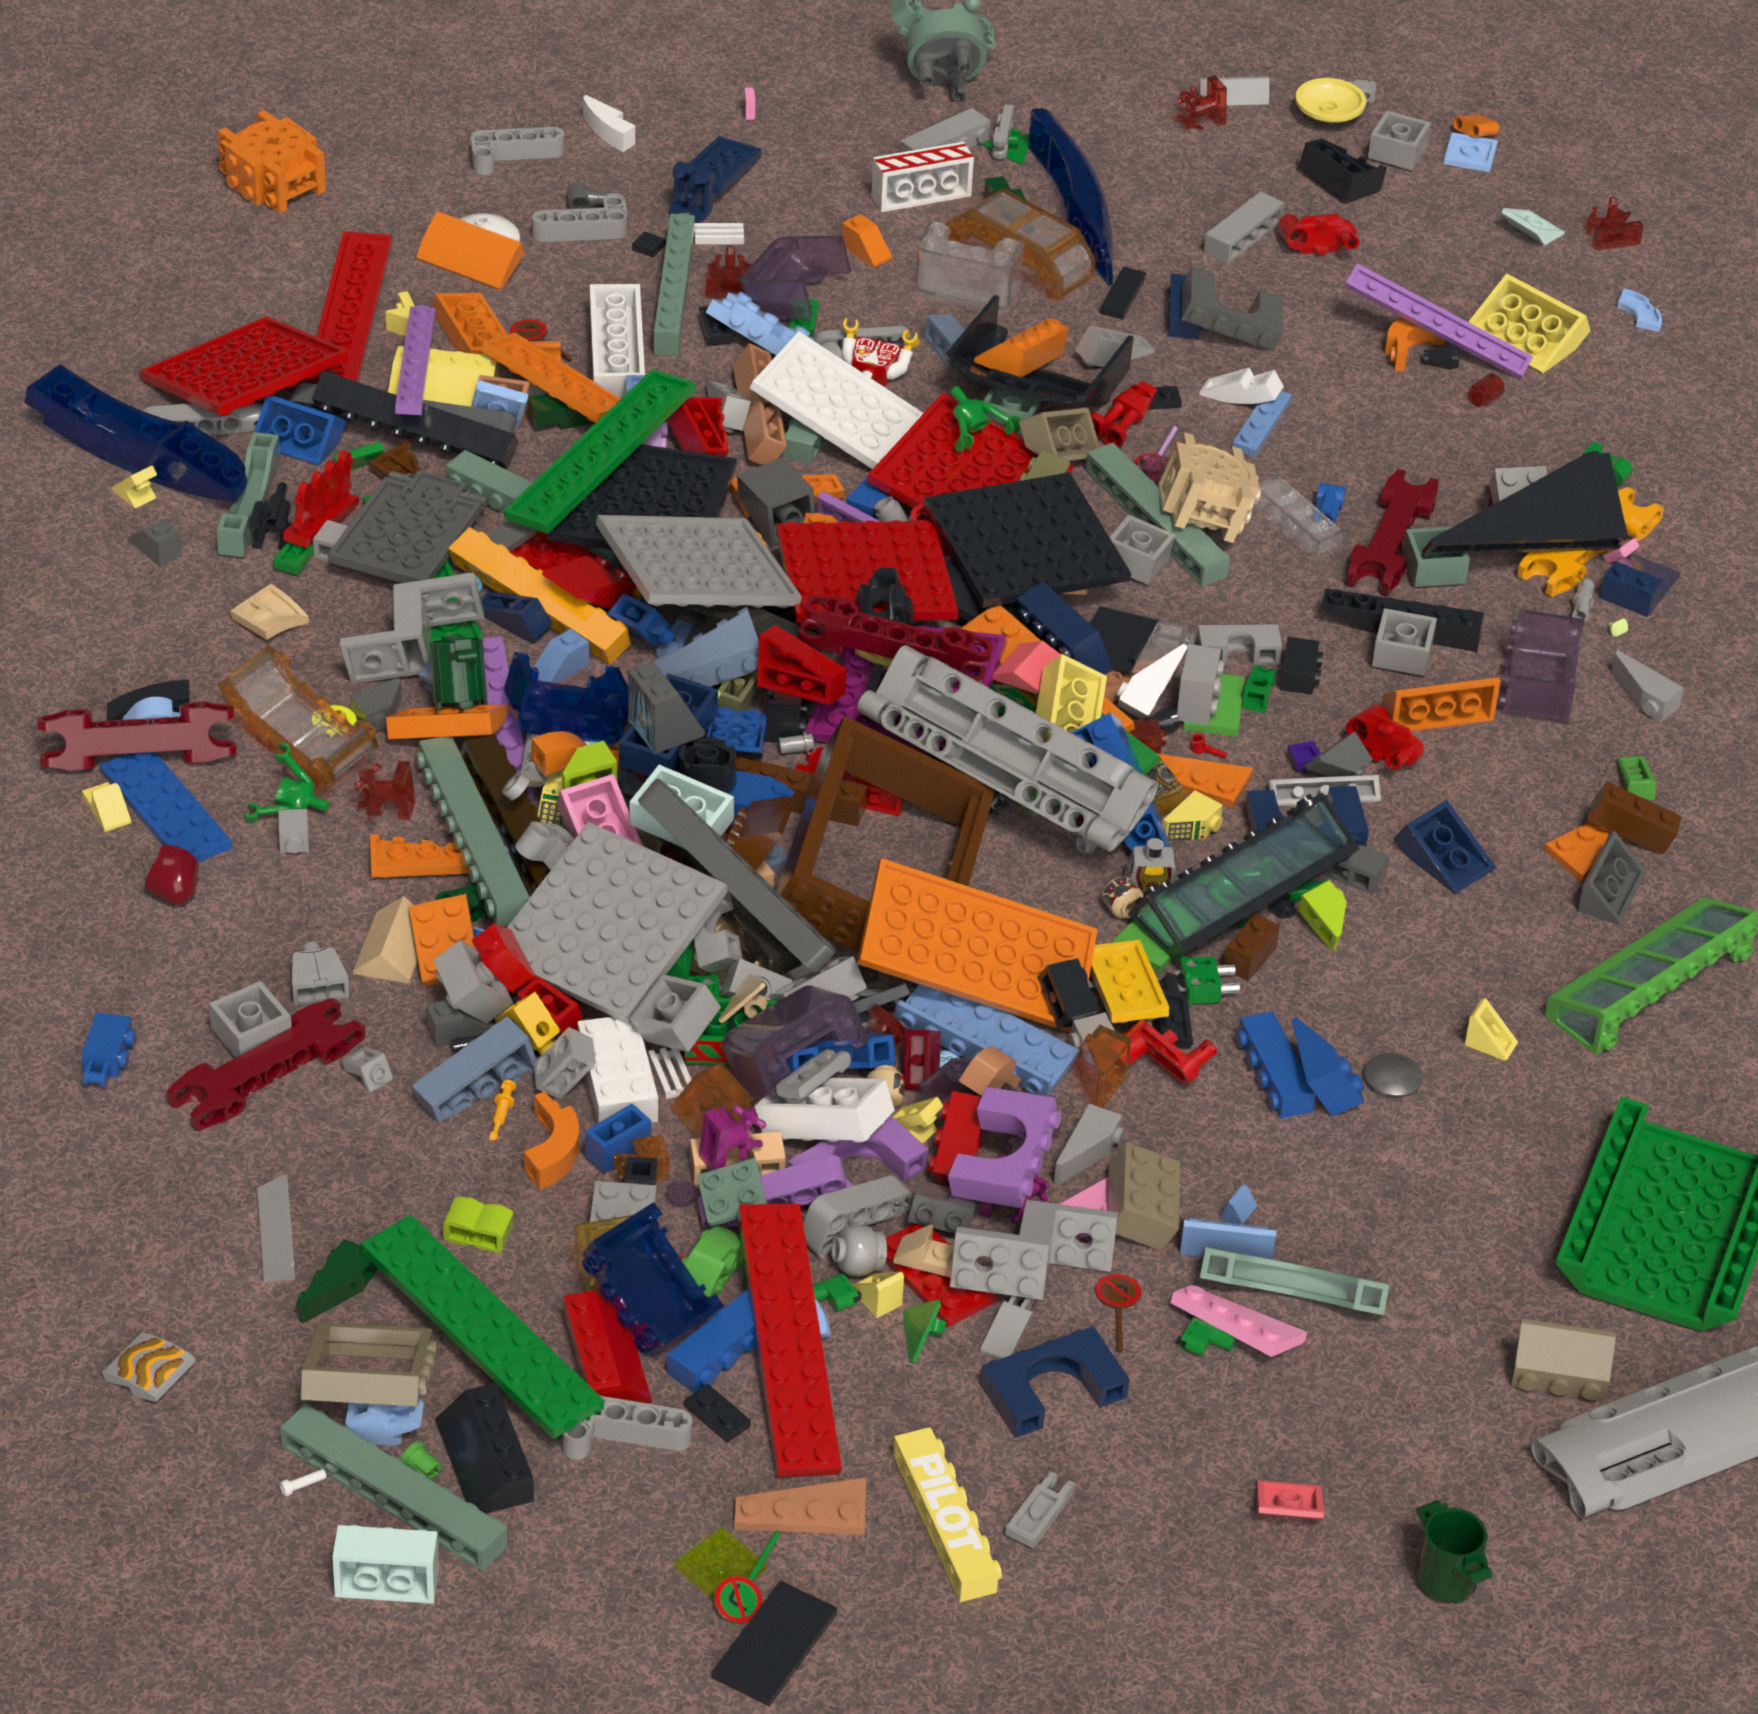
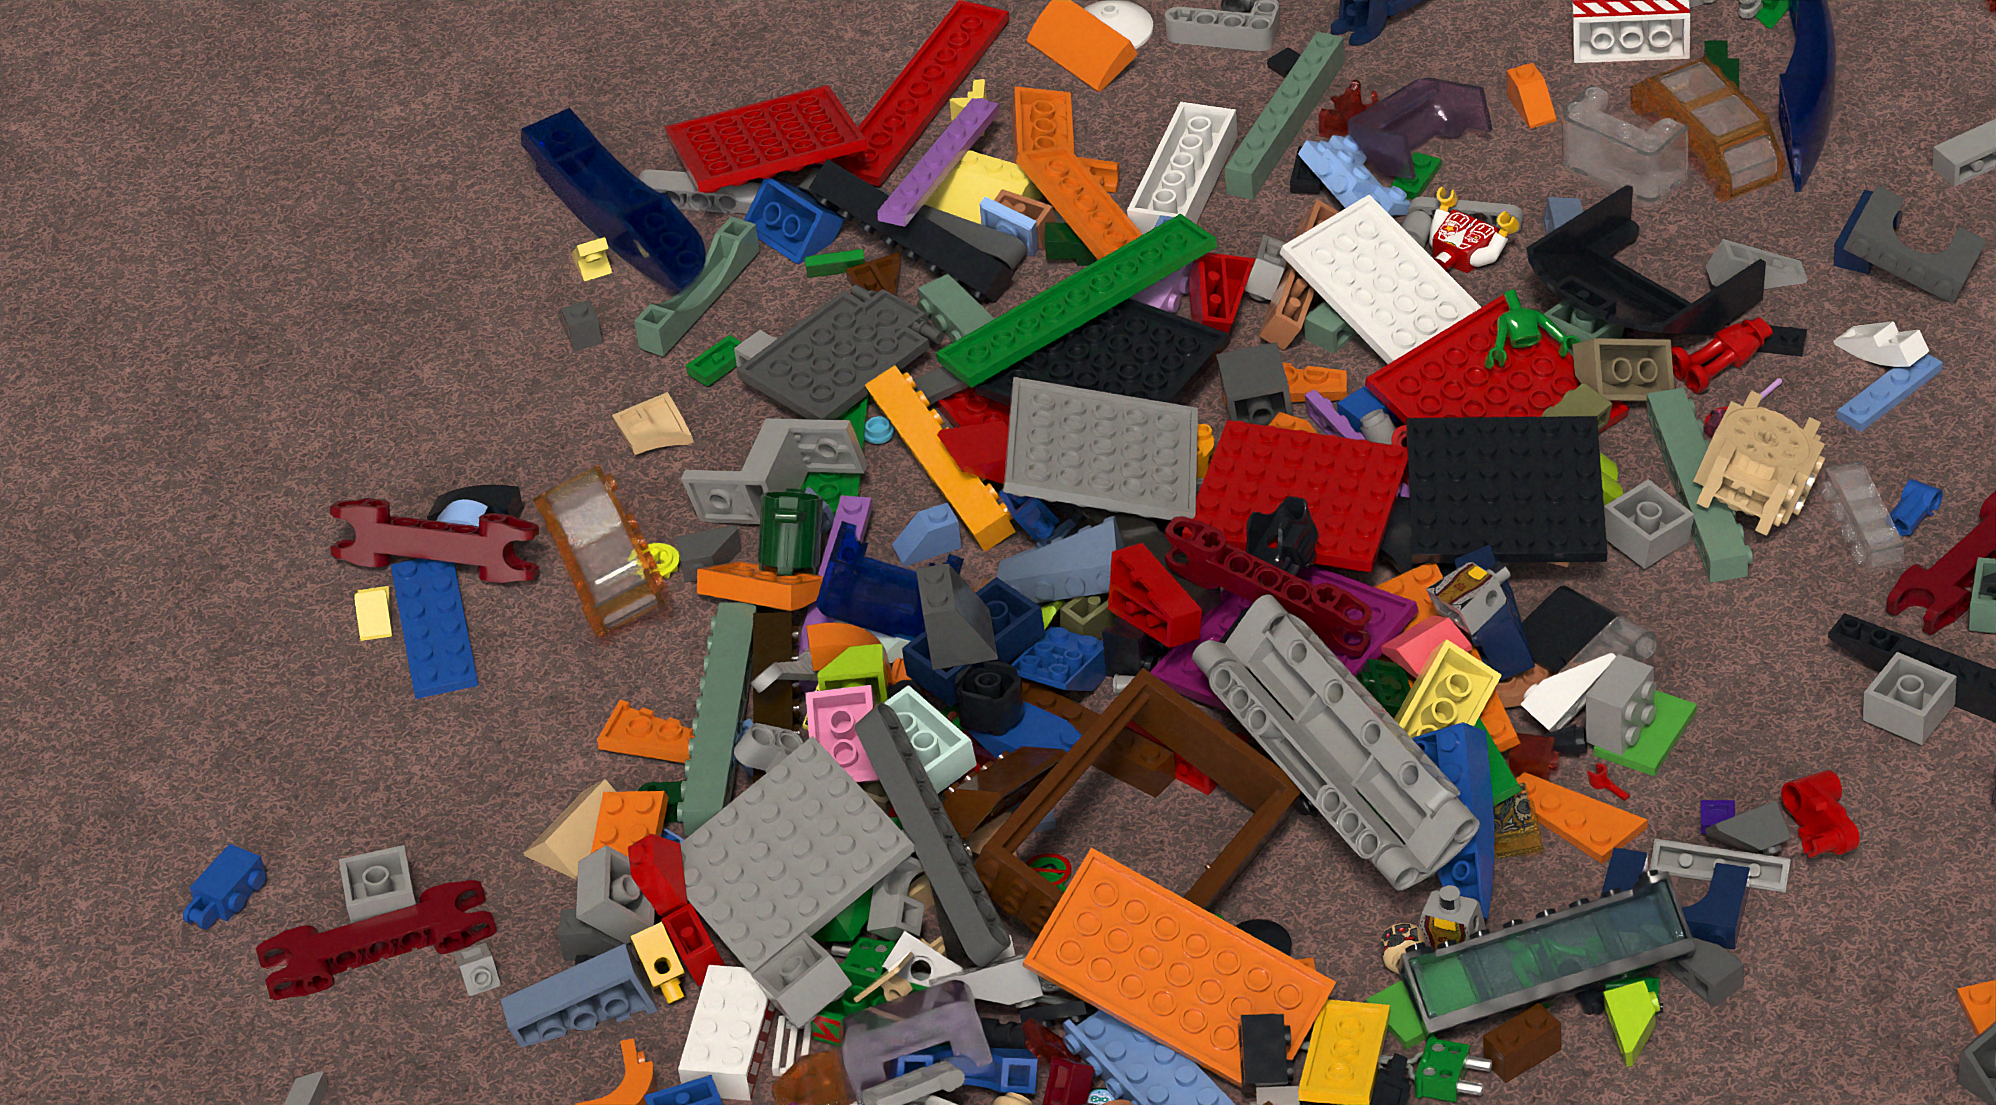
camera: 30 degrees right, 0 degrees up
dark red piece [145,845,199,906] -> none
green piece [243,742,330,824] -> none
black plant [249,482,292,550] -> none
light grey brick [278,809,309,853] -> none
red fence [283,450,359,548] -> none
light grey torso [292,942,349,1005] -> none
clear red piece [354,761,416,821] -> none
dark blue slope [481,592,552,640] -> none
light orange piece [489,1080,517,1141] -> none
piece [510,319,572,361] -> none
light grey brick [534,1027,596,1099] -> none
white tile [695,223,744,244] -> none
orange slope [974,318,1069,377] -> none
black tile [1100,267,1146,319] -> none
light yellow slope [1163,790,1223,841] -> none
light grey arch [1196,624,1282,665] -> none
green leg [1242,665,1277,713] -> none
black brick [1280,637,1323,695] -> none
orange slope [1382,677,1501,731] -> none
dark blue slope [1394,800,1497,894] -> none
none -> light grey torso [1426,561,1511,635]

